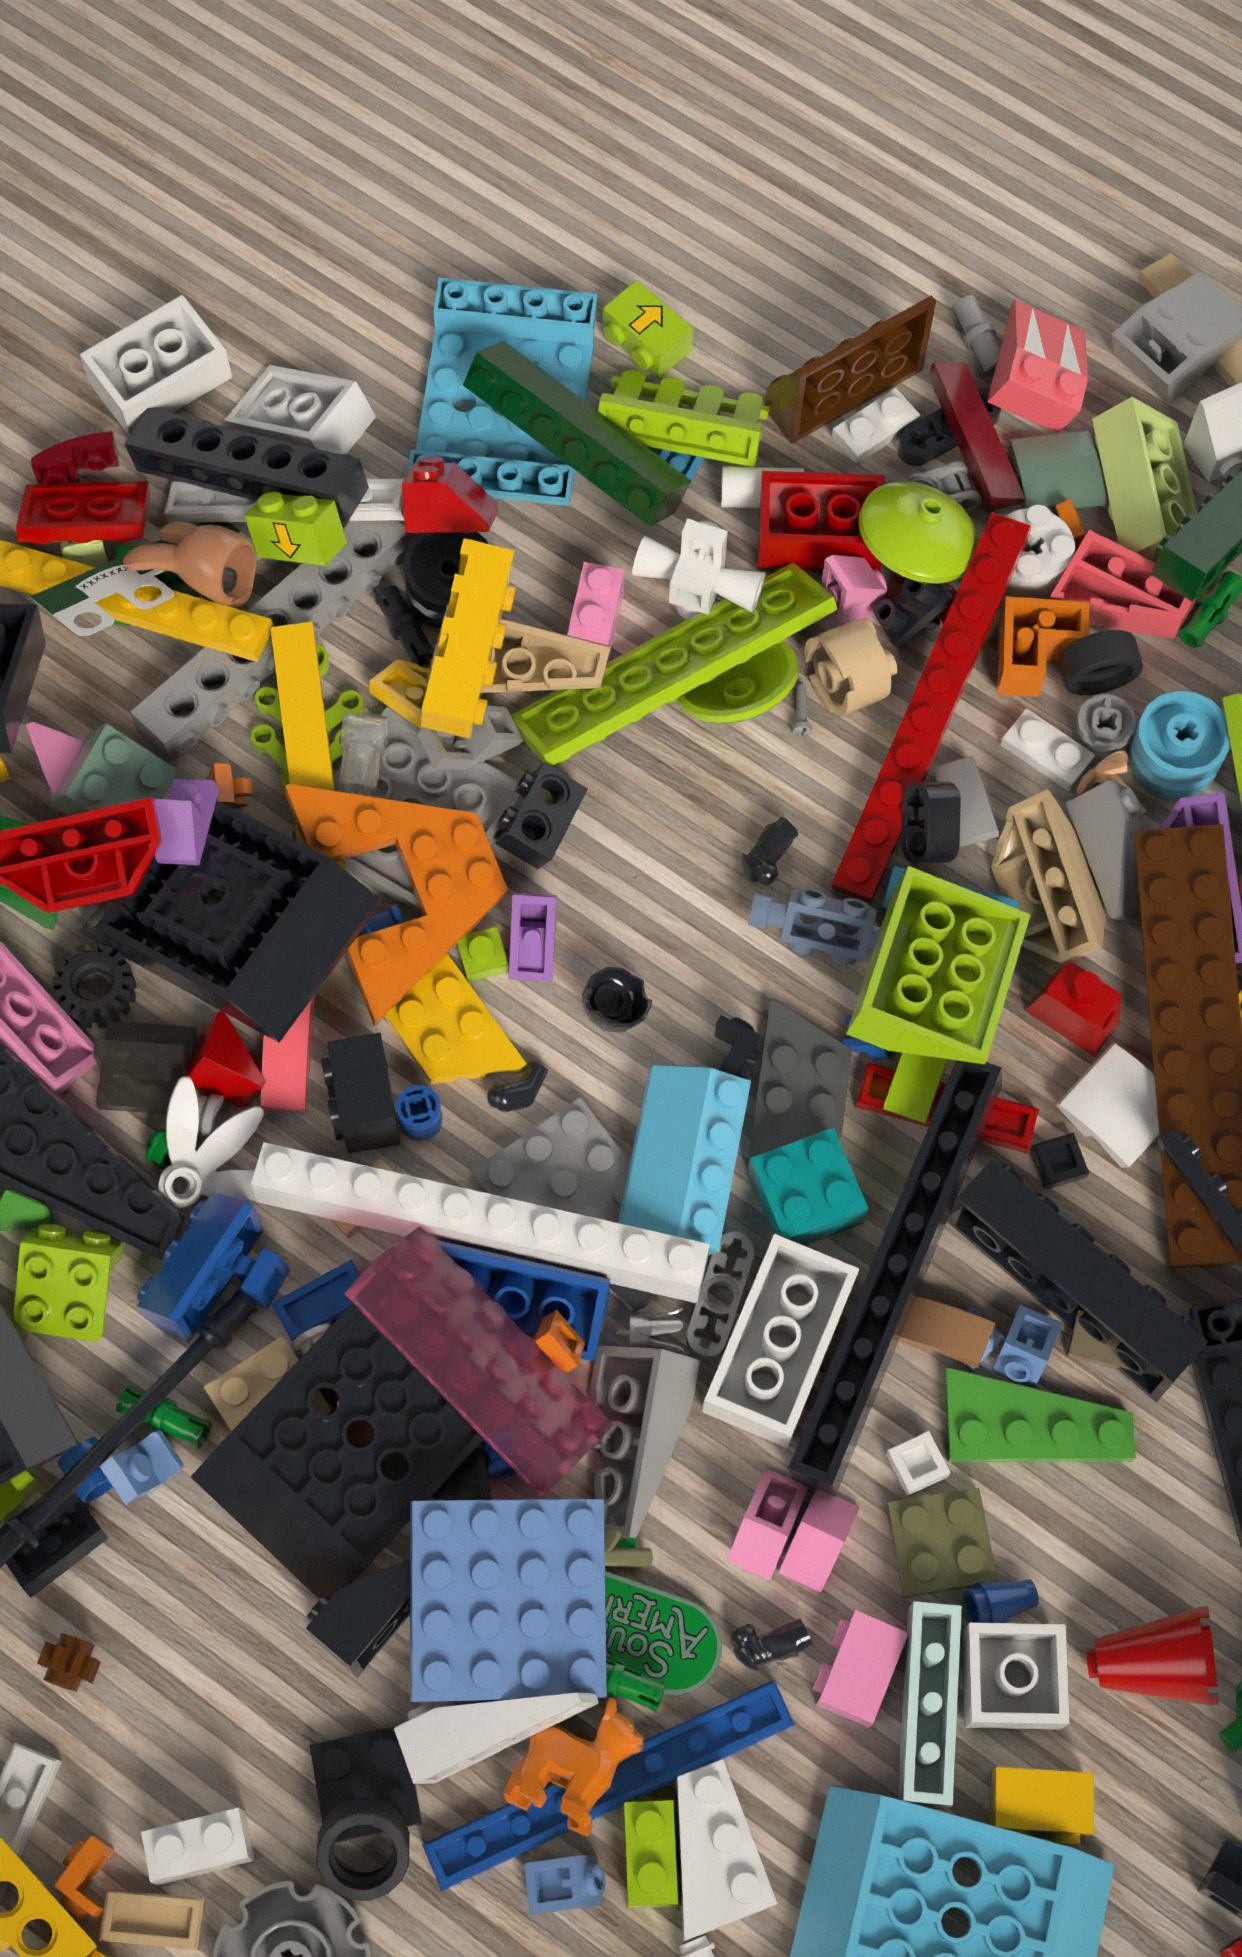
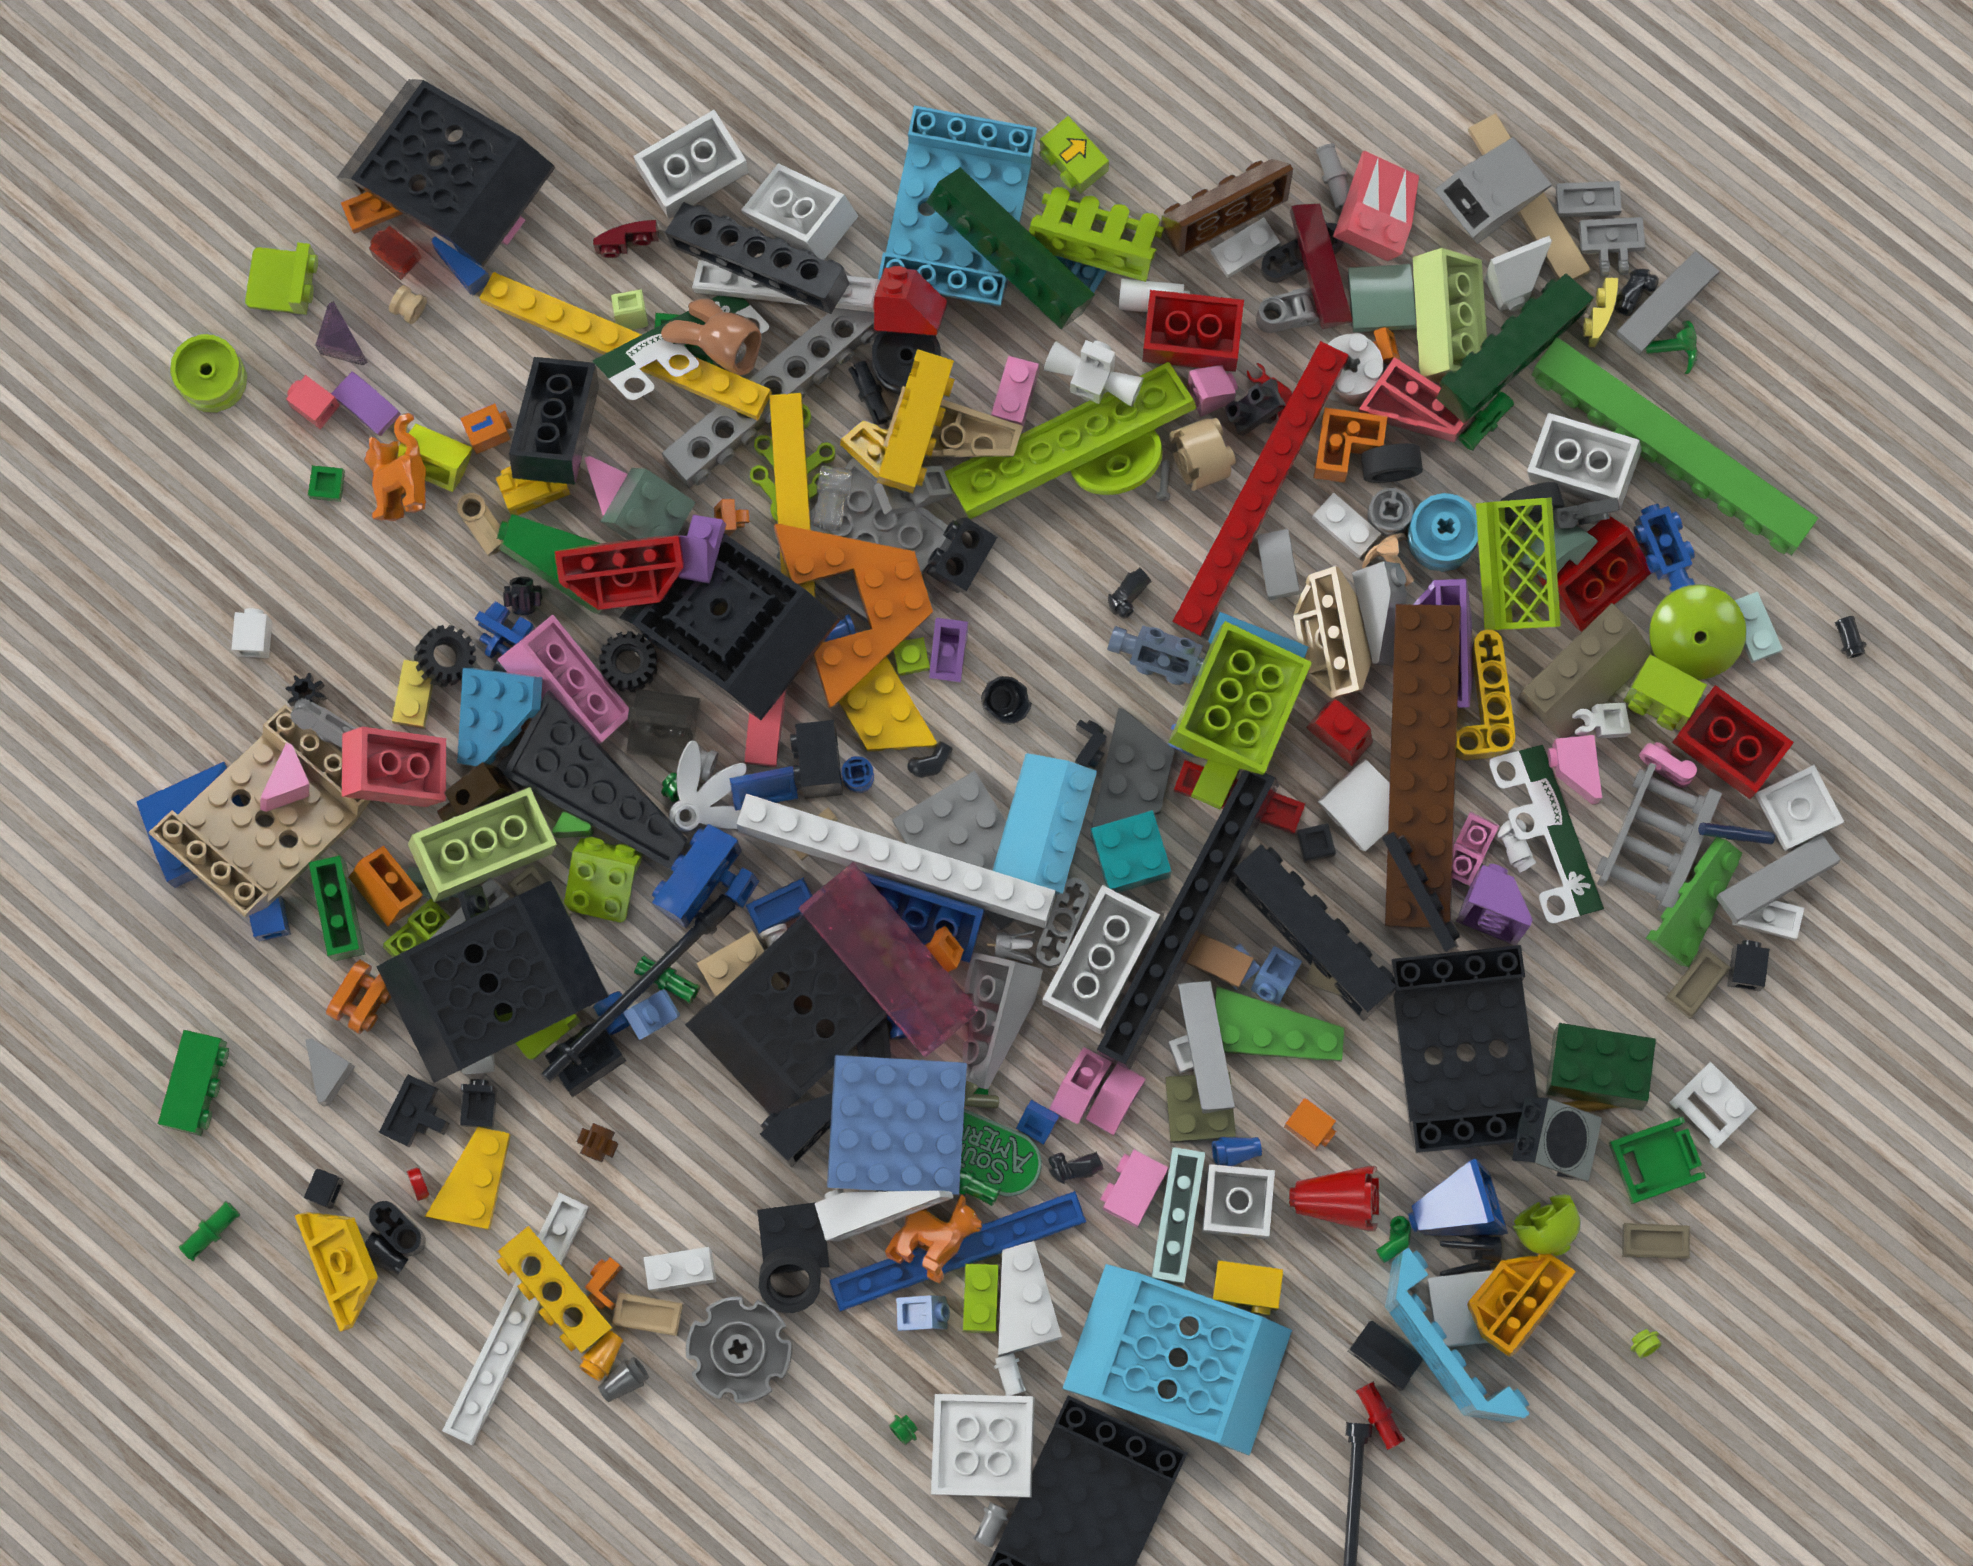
camera: 10 degrees right, 10 degrees up
red plate [16,481,150,545] -> none
red slope [186,1011,266,1108] -> none
lime brick [244,492,347,566] -> none
lime dish [859,482,979,584] -> none
black beam [901,781,961,864] -> none
none -> blue tile [729,766,798,811]
none -> blue plate [1016,1099,1060,1145]
none -> light grey slope [1178,981,1235,1114]
none -> orange brick [1284,1098,1337,1150]

